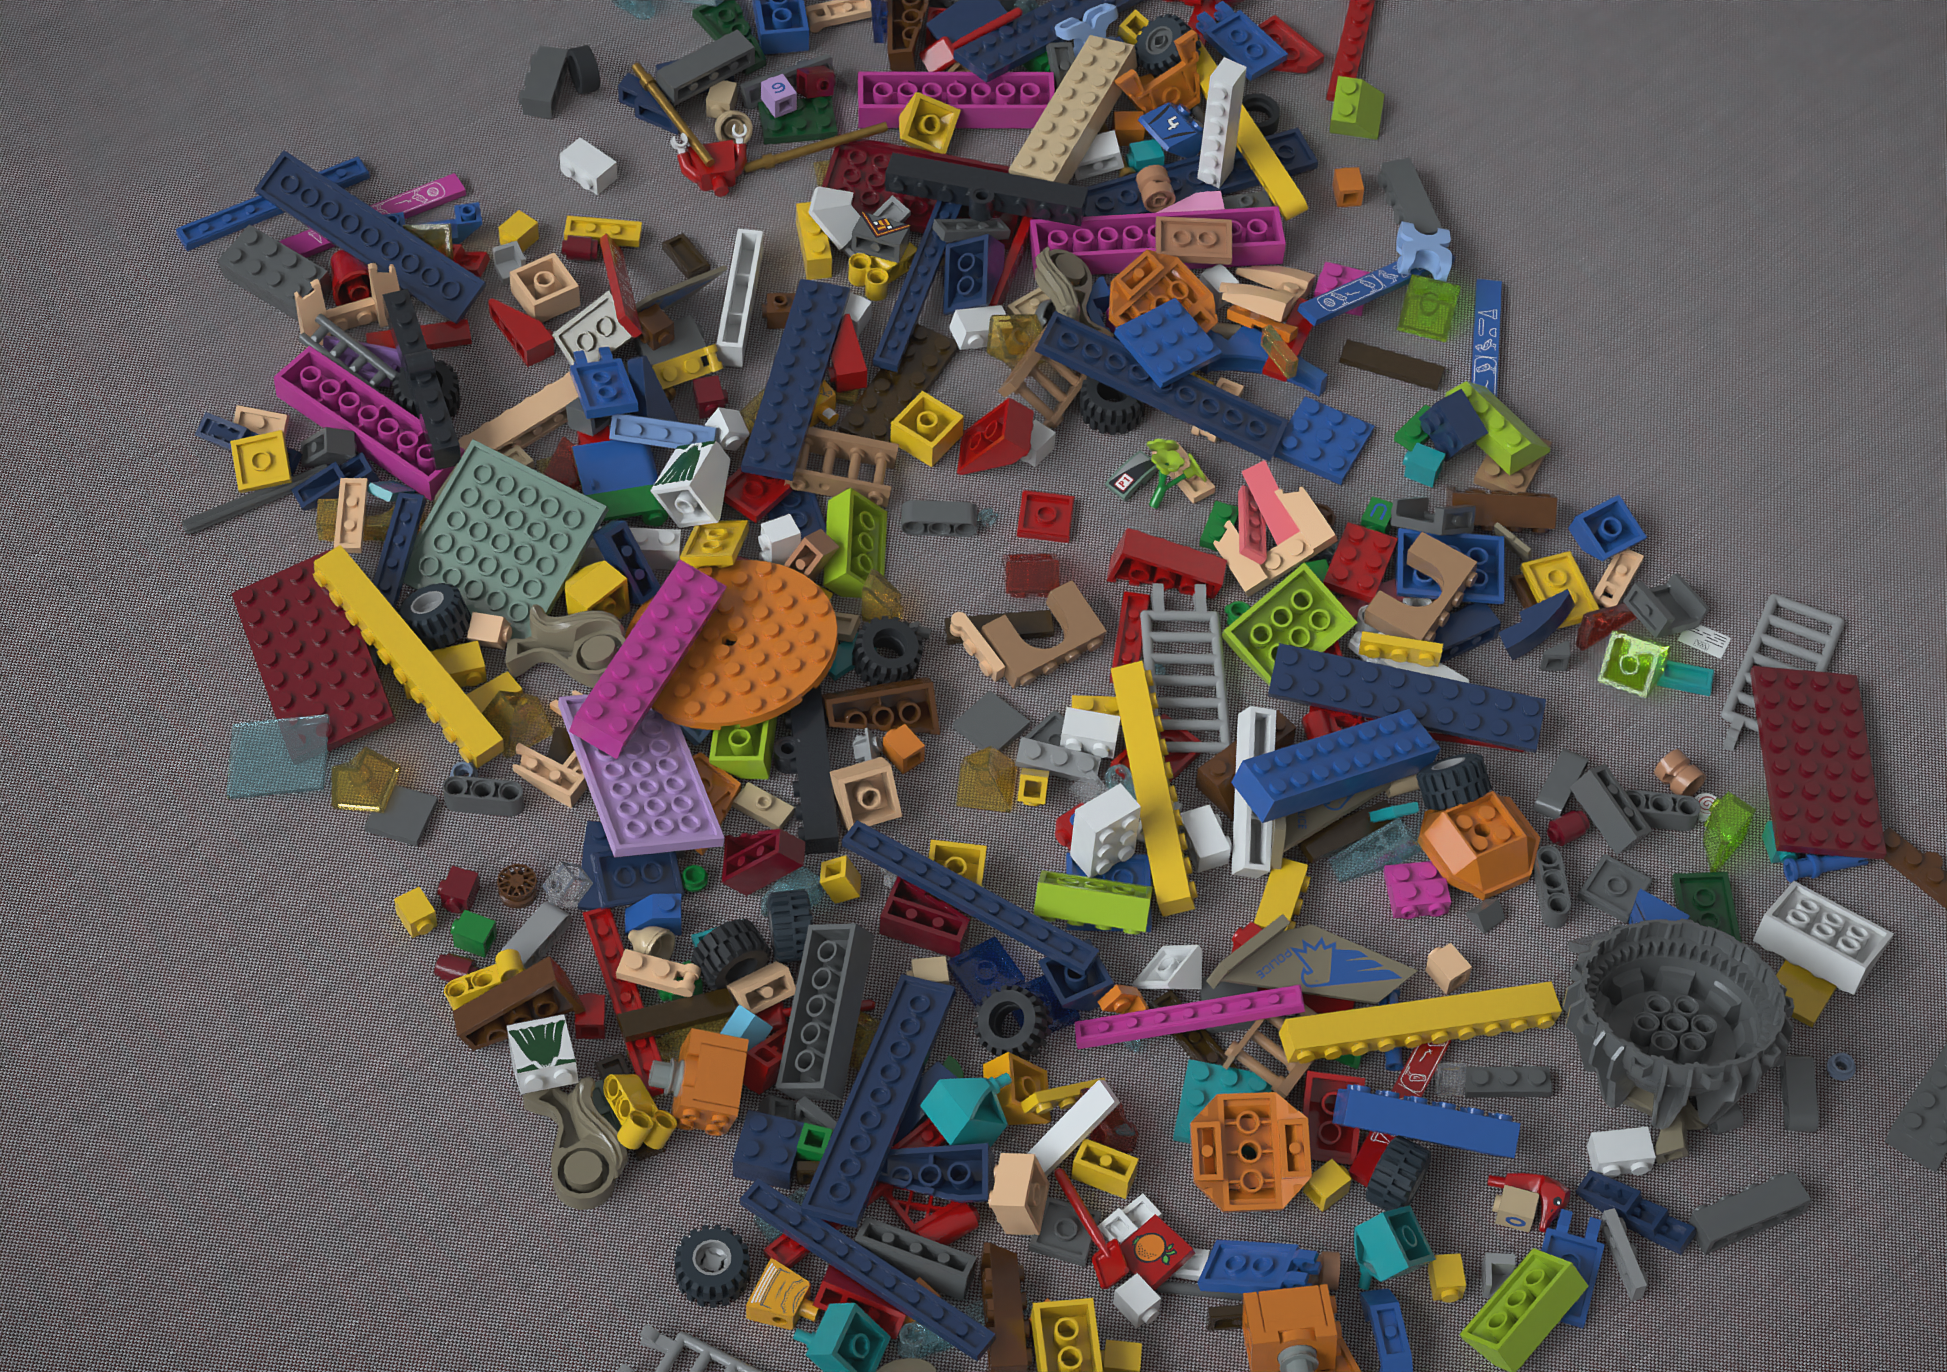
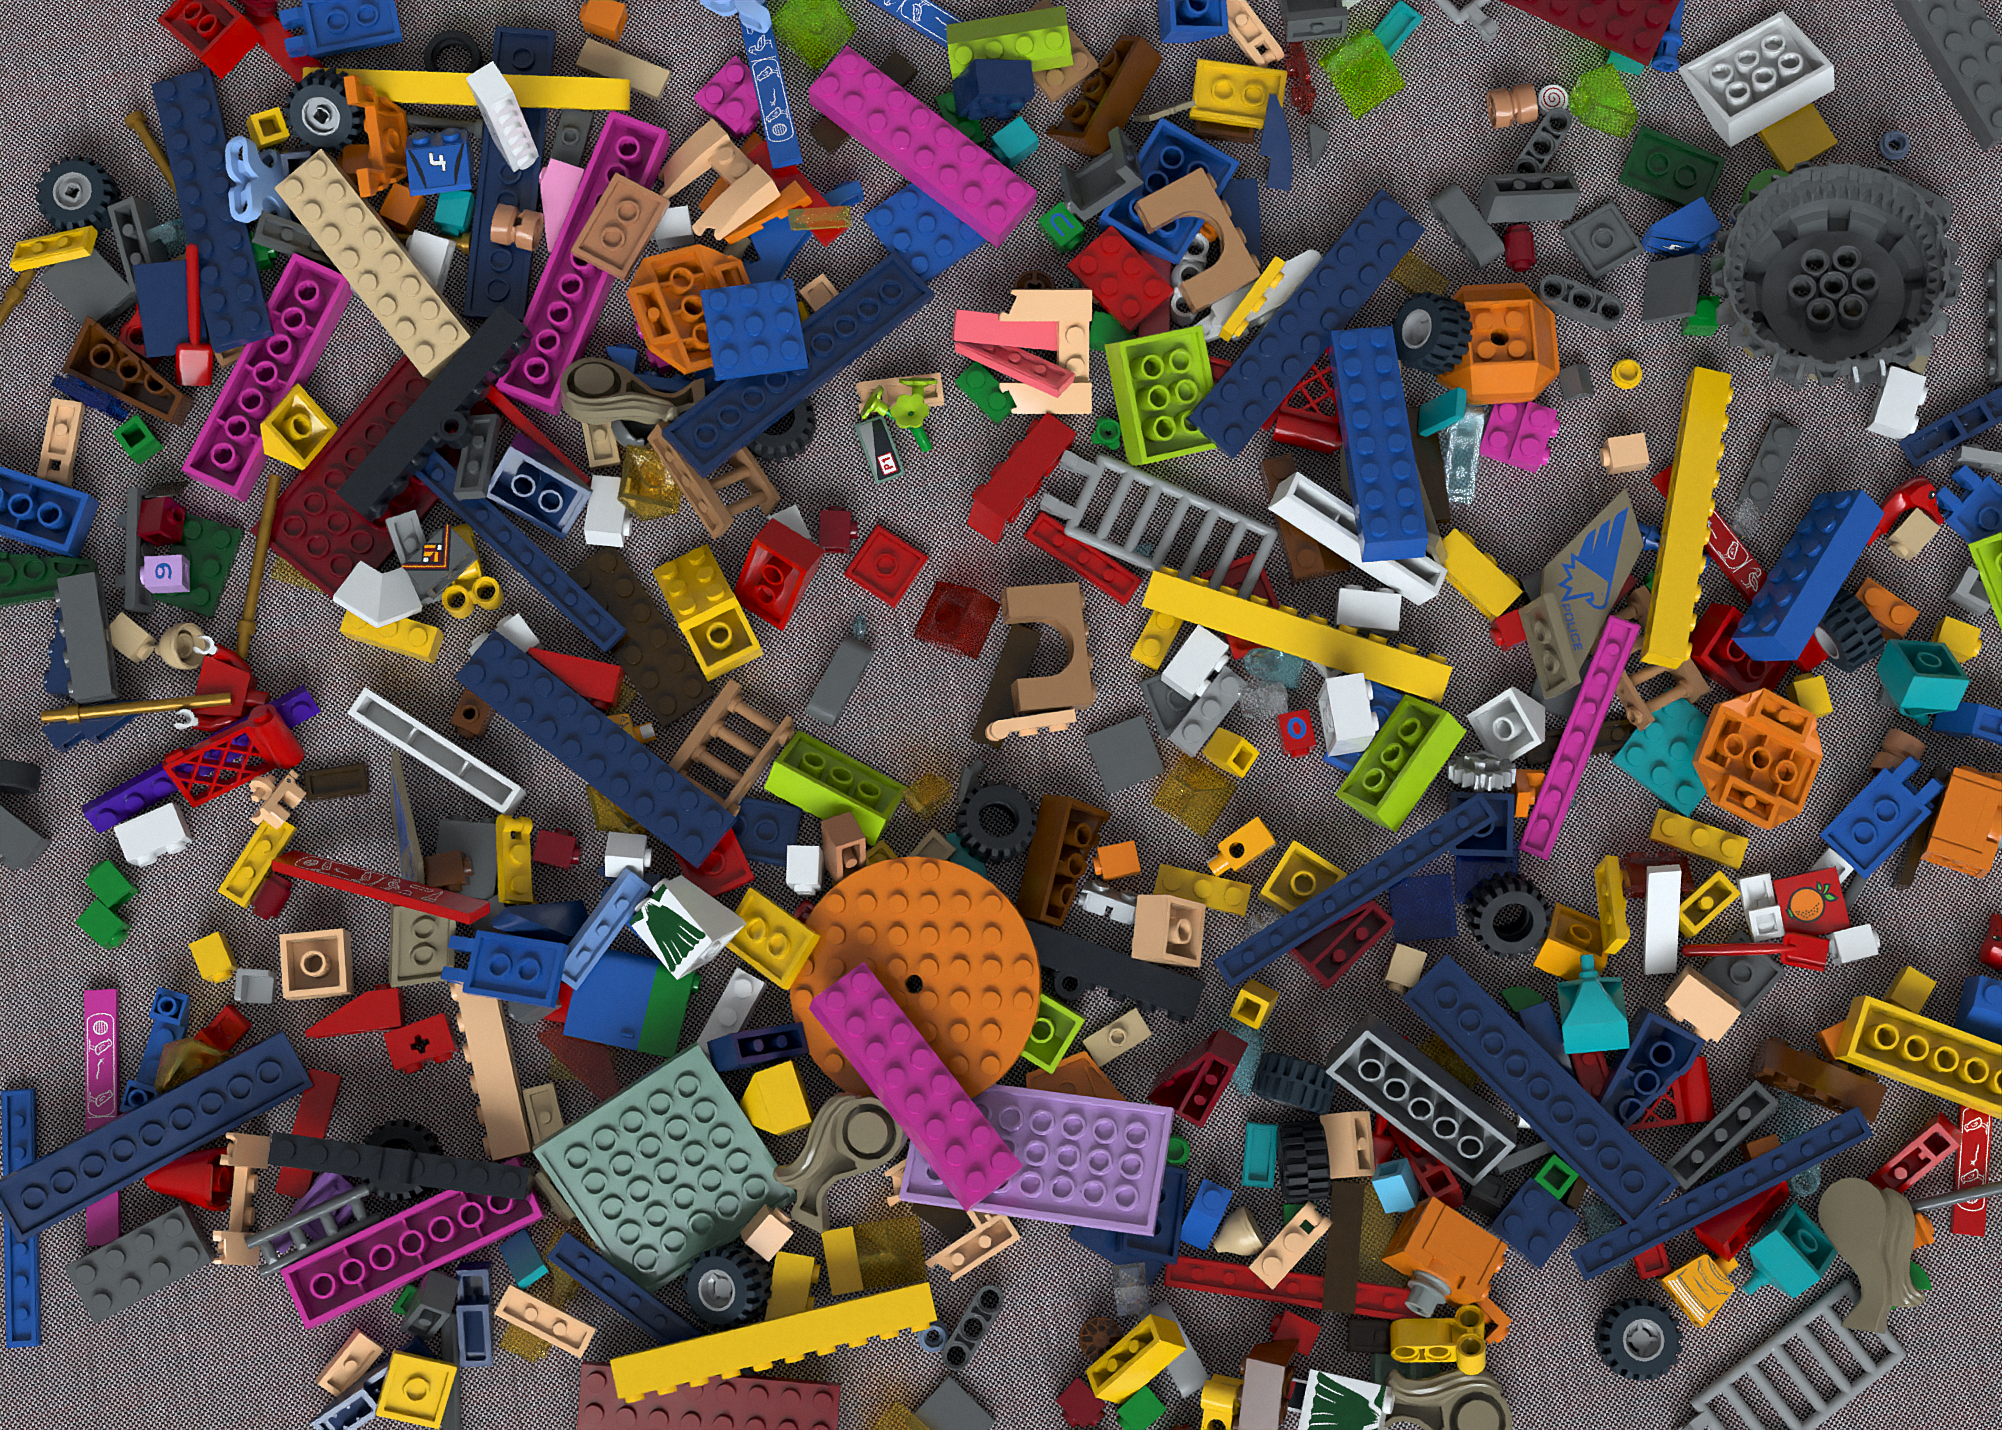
camera: 60 degrees left, 25 degrees up
none -> green brick [75,898,132,950]
none -> dark purple plate [81,684,321,834]
none -> green brick [84,859,140,911]
none -> green brick [112,414,164,465]
none -> red piece [161,704,305,808]
none -> light nougat hips [250,769,306,829]
none -> red brick [383,1013,460,1075]
none -> tan tile [576,38,671,101]
none -> yellow plate [652,544,739,633]
none -> dark pink brick [808,46,1037,248]
none -> dark red brick [818,506,858,554]
none -> yellow brick [1085,1314,1187,1405]
none -> yellow plate [1153,863,1252,917]
none -> light orange torso [1206,816,1279,877]
none -> clear yellow tile [1388,251,1450,295]
none -> light grey gear [1447,750,1516,793]
none -> orange bracket [1473,1296,1512,1344]
none -> yellow plate [1611,359,1642,390]
none -> yellow plate [1648,808,1749,870]
none -> orange brick [1852,577,1920,641]

